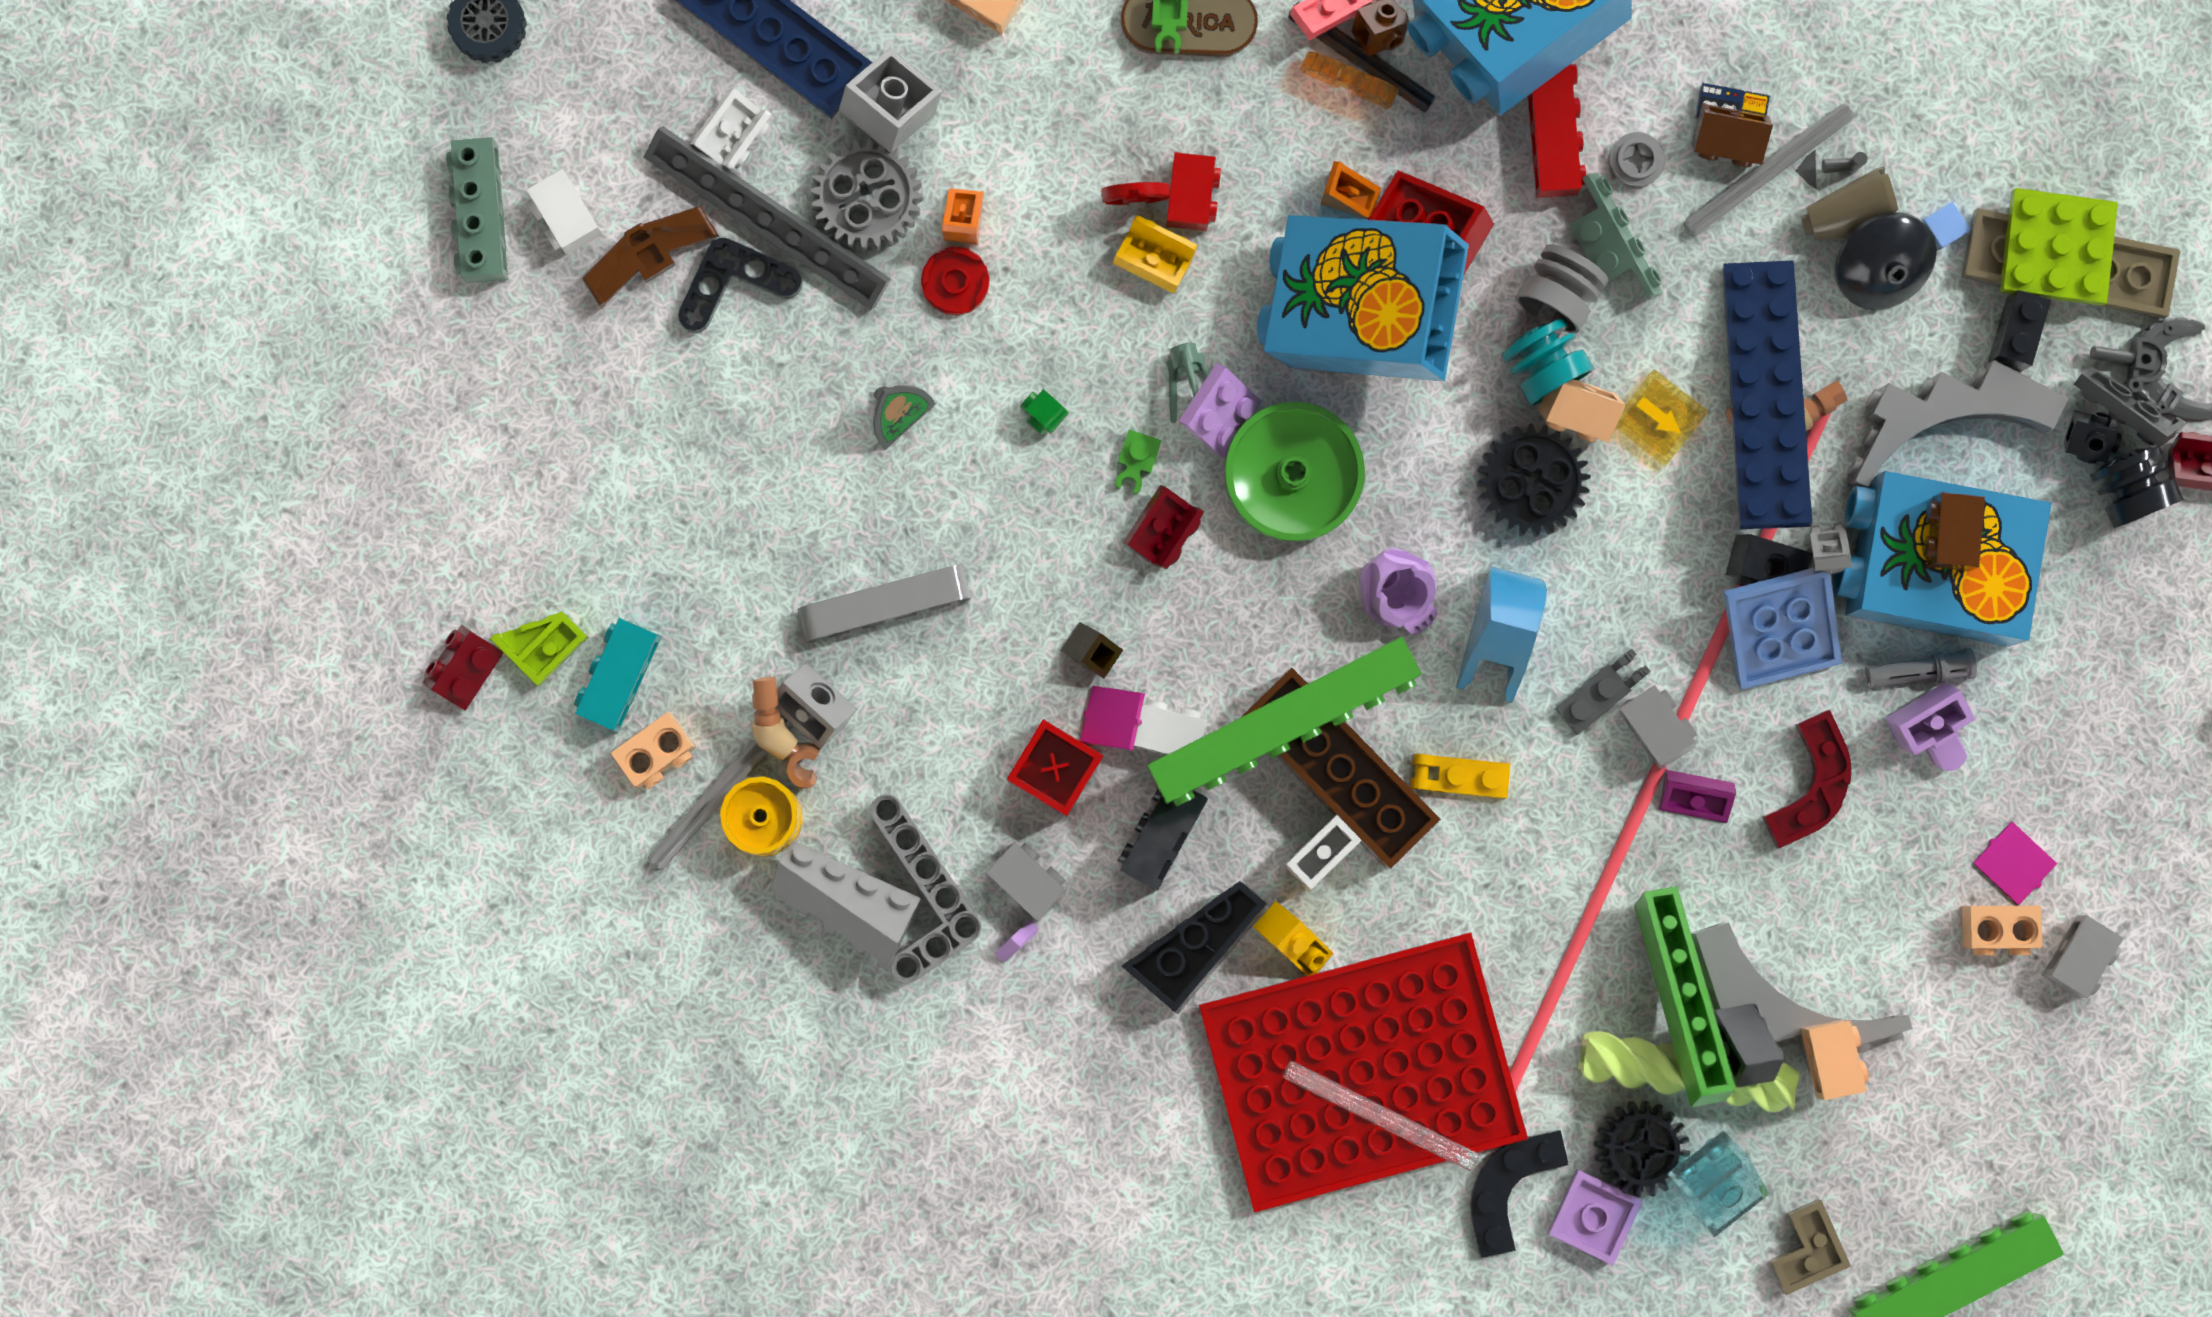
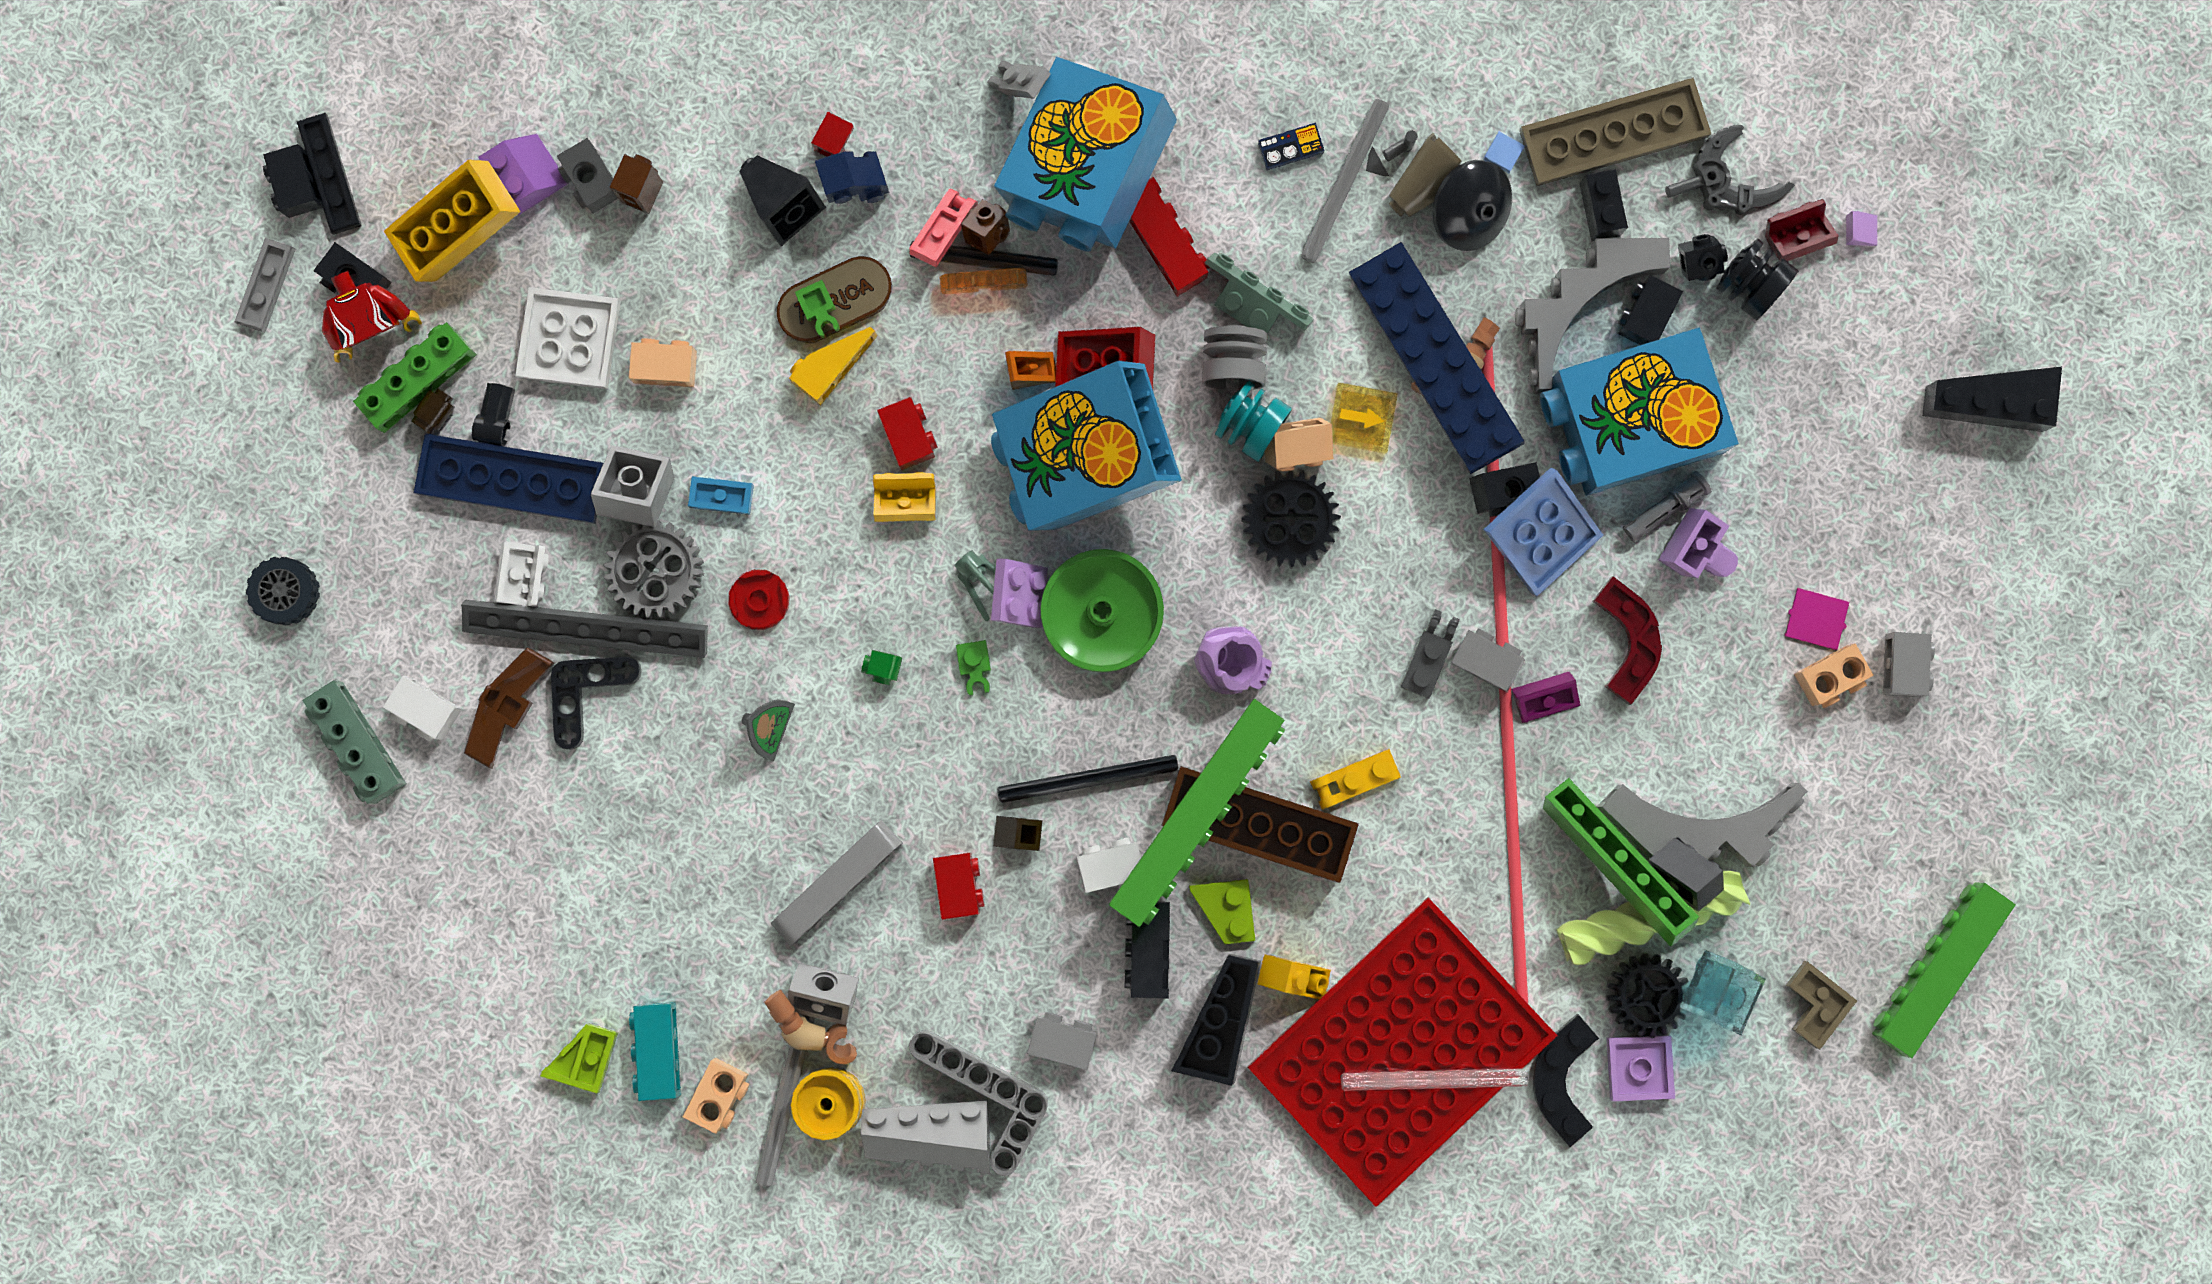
camera: 20 degrees left, 0 degrees up
dark red bracket [423,625,504,711] -> none
orange slope [942,188,983,244] -> none
lavender tile [995,919,1039,962] -> none
red brick [1006,719,1104,817] -> none
dark pink piece [1080,686,1145,751] -> none
red tile [1101,182,1170,206] -> none
dark red bracket [1123,485,1204,569] -> none
white brick [1284,815,1362,890] -> none
dark azure piece [1456,566,1547,702] -> none
light grey gear [1609,132,1665,188] -> none
reddish brown brick [1692,103,1773,167] -> none
light nougat brick [1800,1019,1869,1100] -> none
light grey hinge [1810,522,1852,573] -> none
reddish brown brick [1923,492,1985,571] -> none
lime plate [2000,188,2118,306] -> none
dark grey wing [2074,367,2187,448] -> none
none -> dark azure plate [688,476,754,515]
none -> yellow slope [789,327,877,406]
none -> red brick [933,852,985,920]
none -> black axle [997,755,1179,803]
none -> lime wing [1189,879,1256,944]
none -> black brick [1617,275,1683,345]

